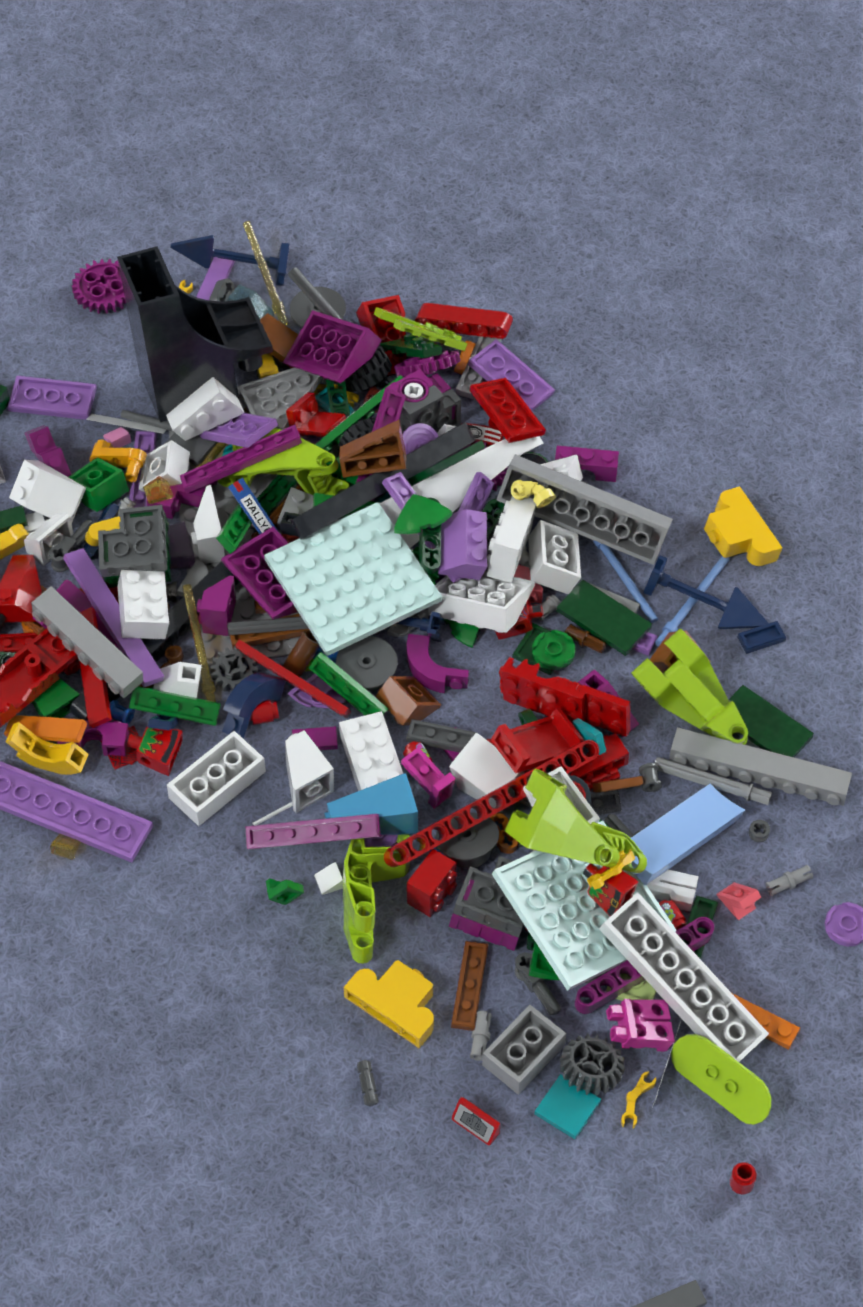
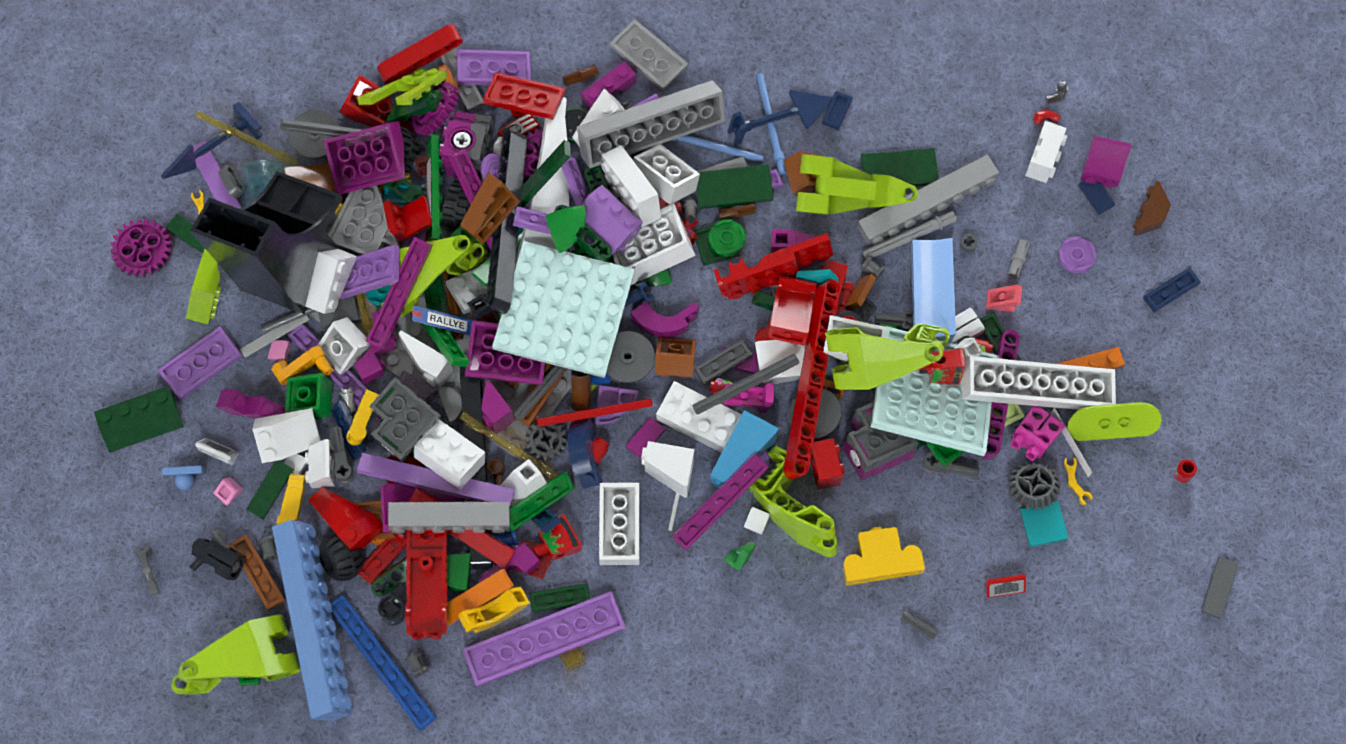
camera: 45 degrees left, 15 degrees up
clear yellow slope [143,476,173,504] -> none
green tile [309,652,388,716] -> none
dark orange tile [451,941,488,1031] -> none
light grey pin [470,1011,492,1061] -> none
light grey brick [482,1005,566,1095] -> none
light yellow arm [511,480,556,508] -> none
yellow piece [587,849,635,890] -> none
yellow brick [704,486,783,566] -> none
none -> lime slope [186,249,222,325]
none -> dark green tile [529,583,590,613]
none -> reddish brown axle [562,64,599,86]
none -> light grey plate [610,19,688,91]
none -> dark grey axle [692,354,799,415]
none -> white slope [954,337,983,360]

